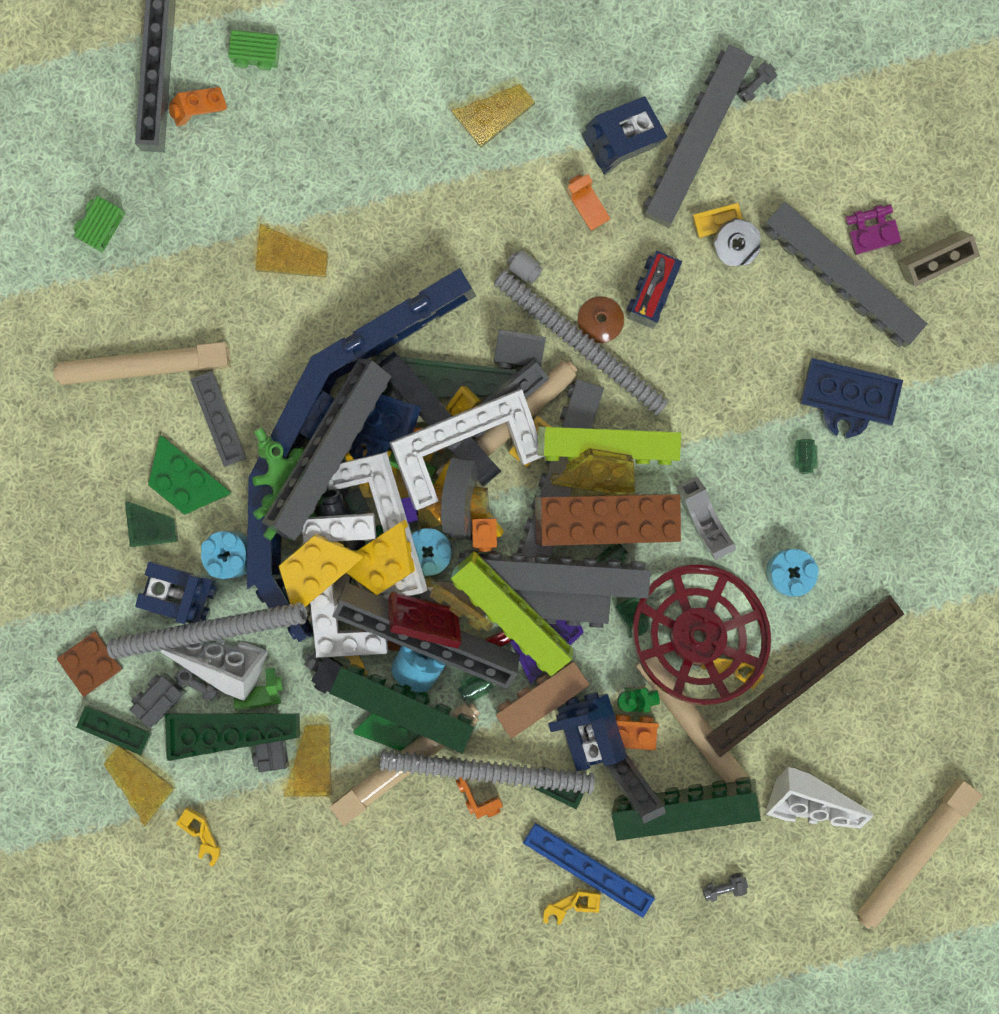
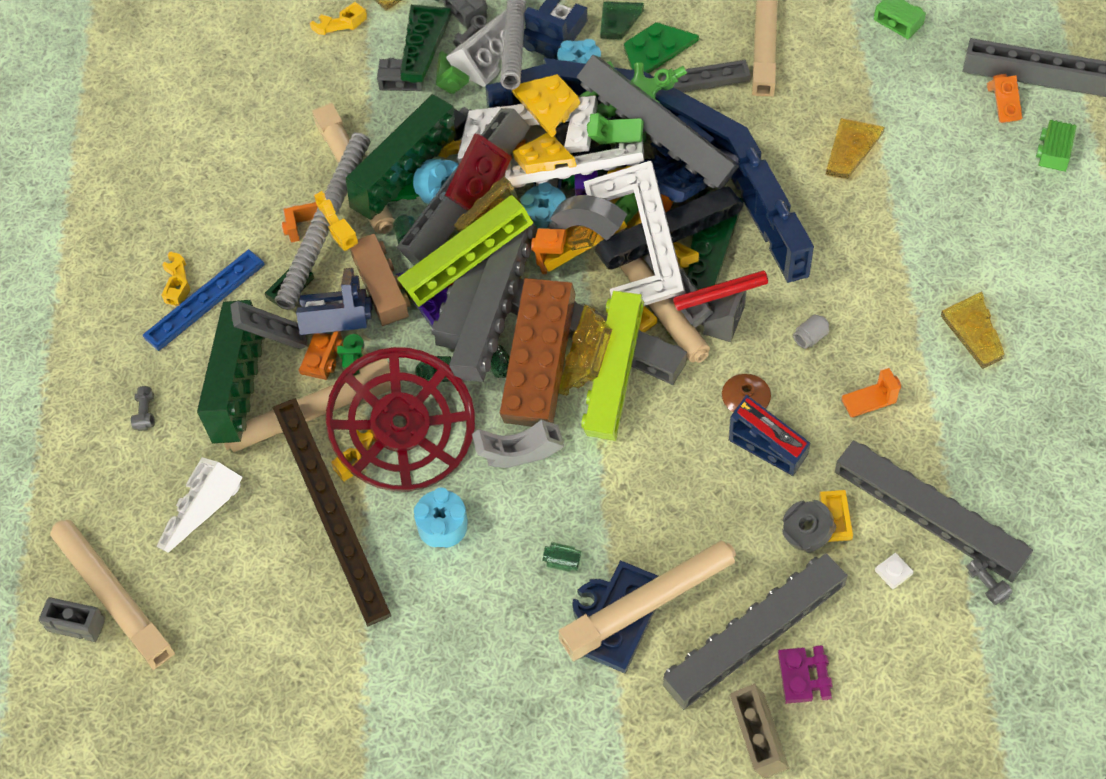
camera: 105 degrees right, 30 degrees down
clear yellow wing [283,724,332,797] -> none
light grey piece [494,270,669,416] -> none
dark blue brick [582,96,667,175] -> none
none -> dark grey brick [39,597,105,642]
none -> yellow piece [314,191,358,251]
none -> tan brick [559,540,736,662]
none -> bright green bracket [587,113,644,144]
none -> red axle [673,270,768,311]
none -> white plate [875,553,913,589]

